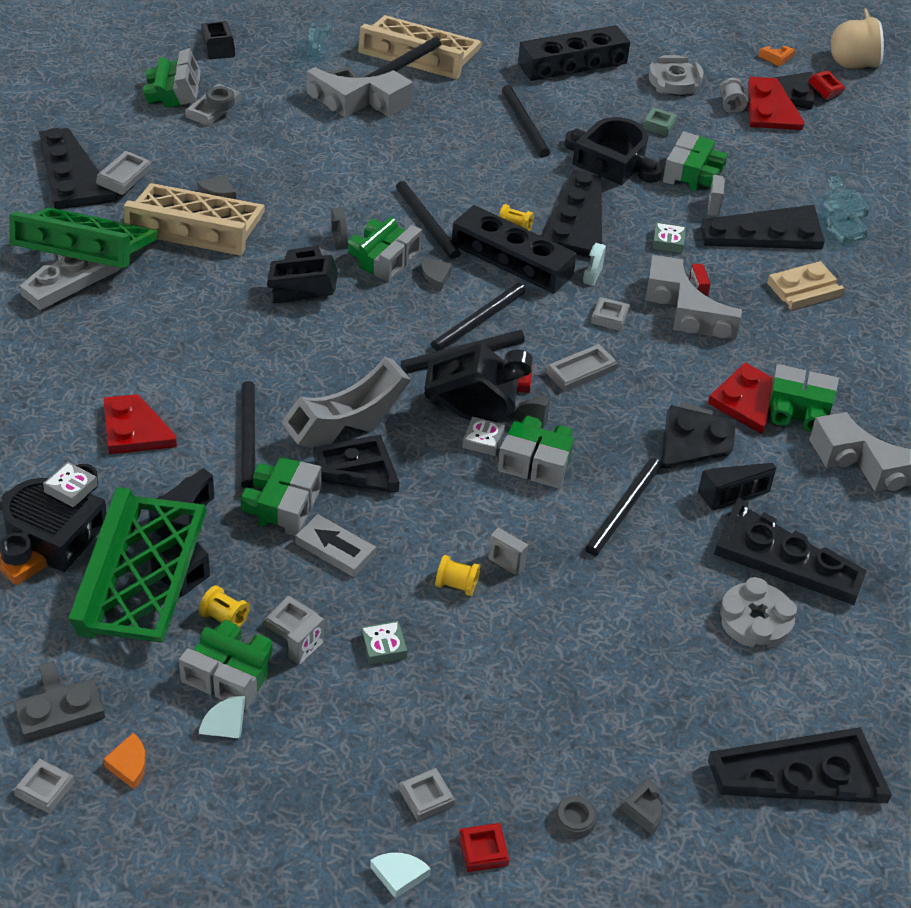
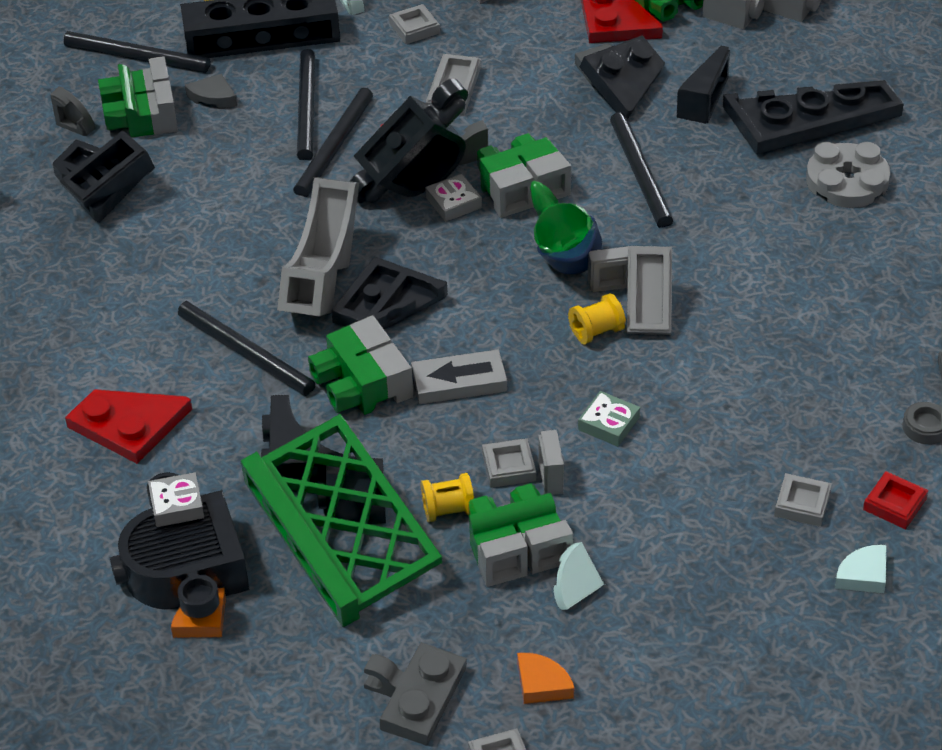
camera: 40 degrees left, 0 degrees up
none -> green hair [530,181,602,275]
none -> light grey tile [627,246,672,335]

